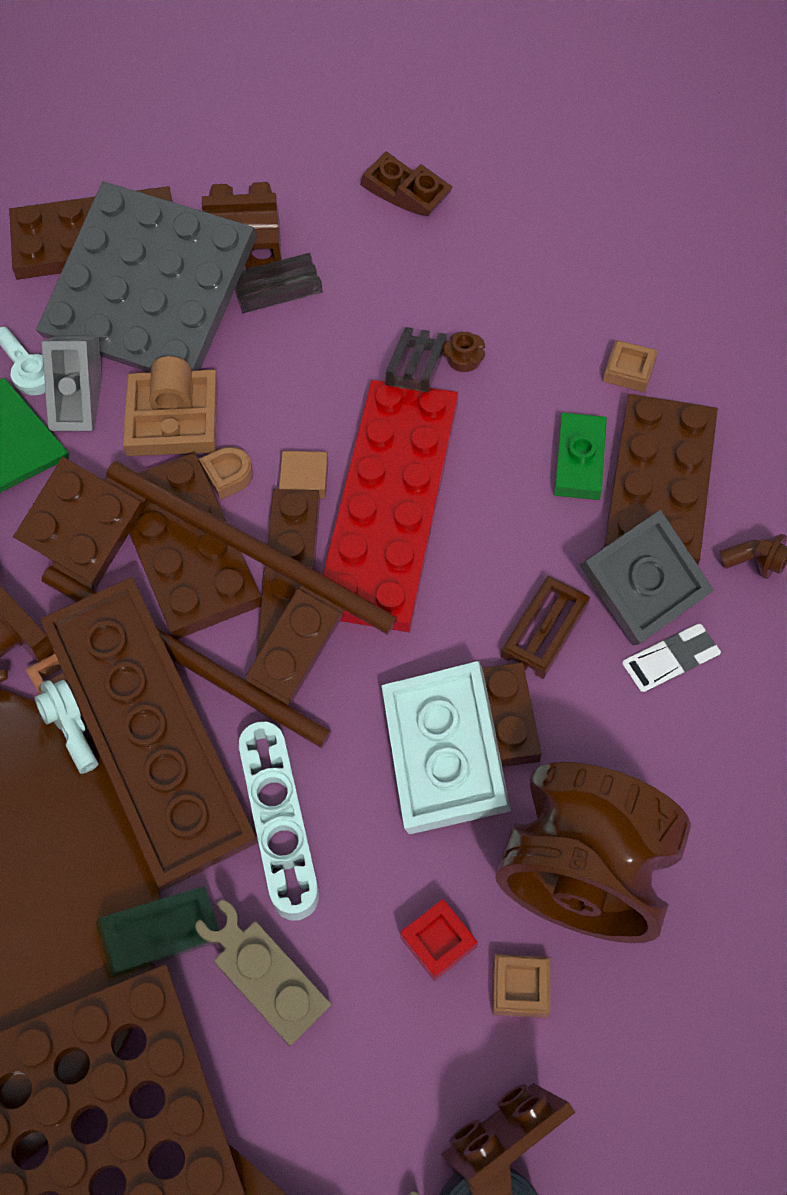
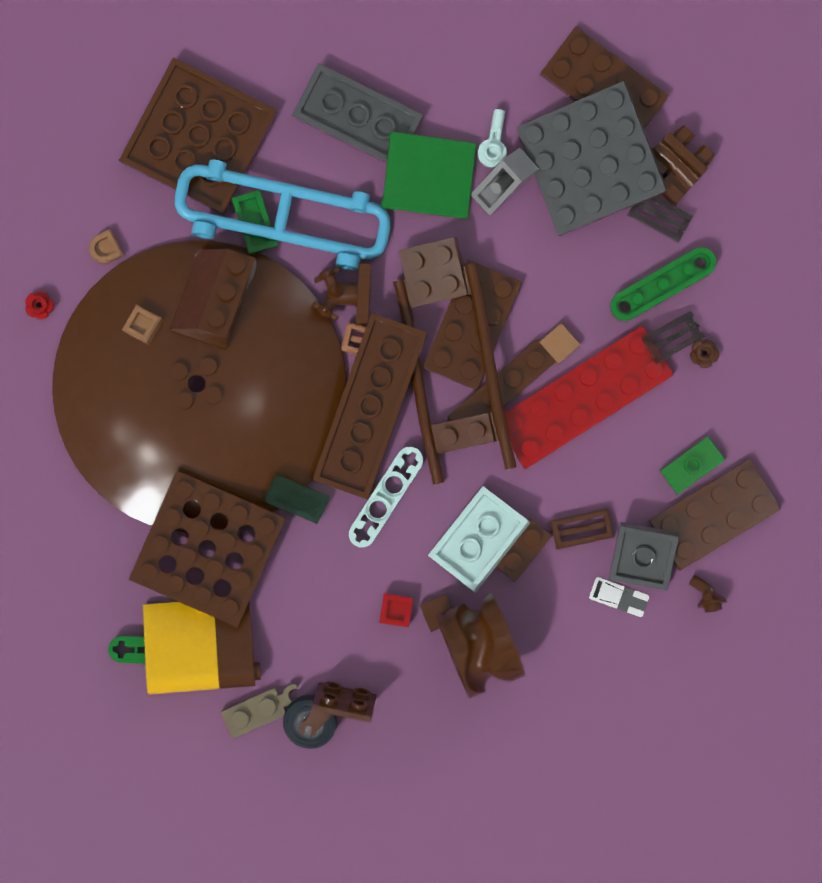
camera: 45 degrees right, 25 degrees up
light aqua plate [35,680,99,774] -> none
medium nougat plate [123,356,218,456] -> none
dark tan plate [195,899,332,1046] -> none
medium nougat tile [199,447,253,500] -> none
reddish brown slope [360,151,453,216] -> none
medium nougat tile [493,954,550,1018] -> none
medium nougat tile [603,340,658,393] -> none
none -> reddish brown tile [420,594,452,632]
none -> green plate [610,247,716,322]

